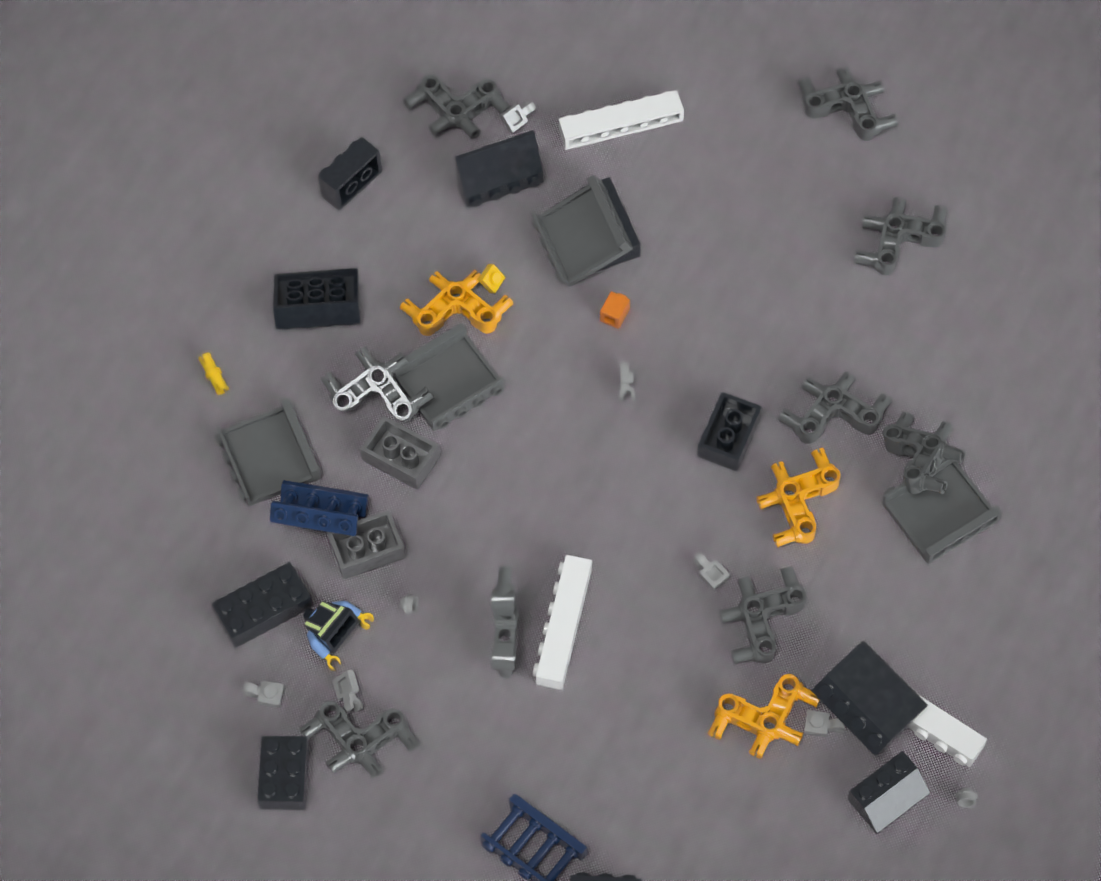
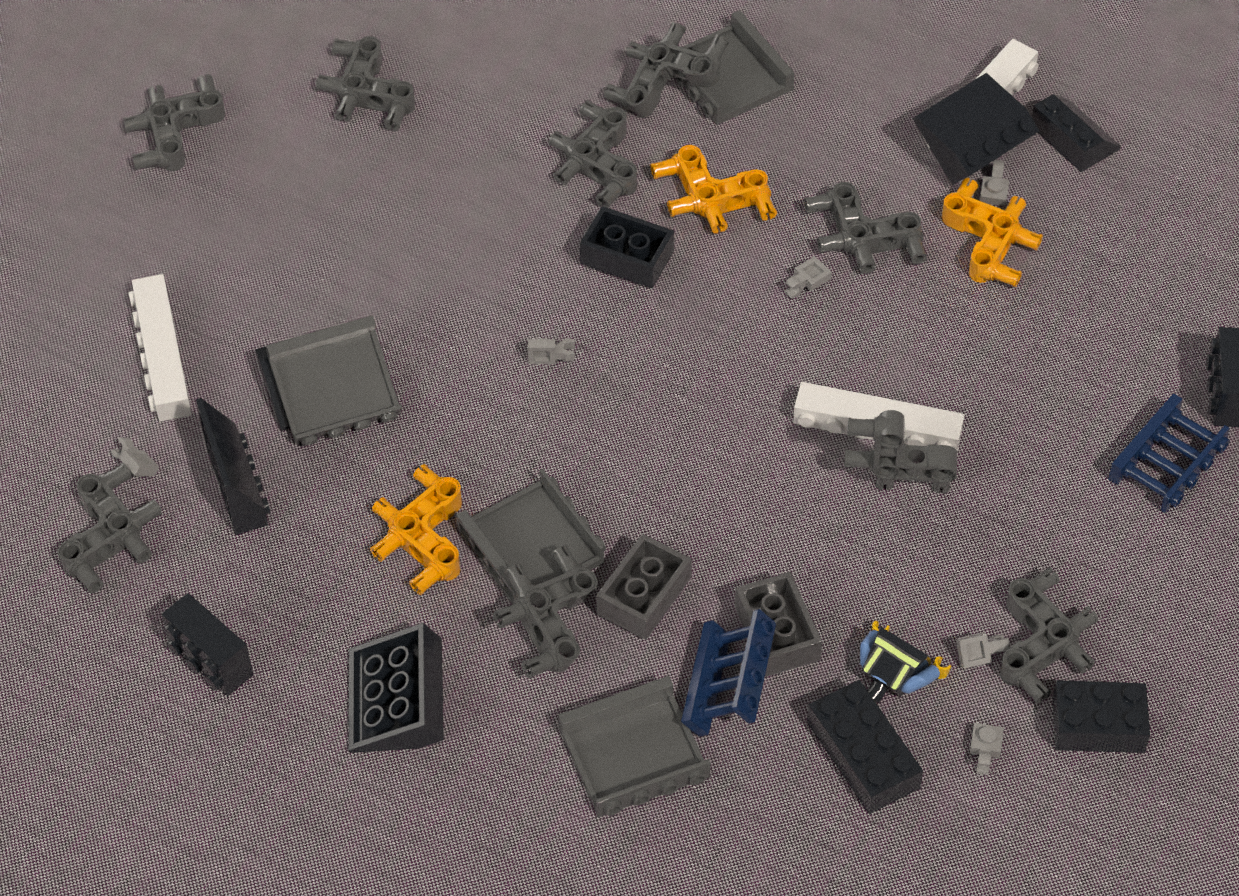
camera: 90 degrees left, 10 degrees down
yellow pin [198,352,229,395] -> none
light grey plate [400,593,419,615] -> none
yellow plate [478,264,506,293] -> none
orange brick [600,291,630,329] -> none
light grey plate [955,788,978,808] -> none

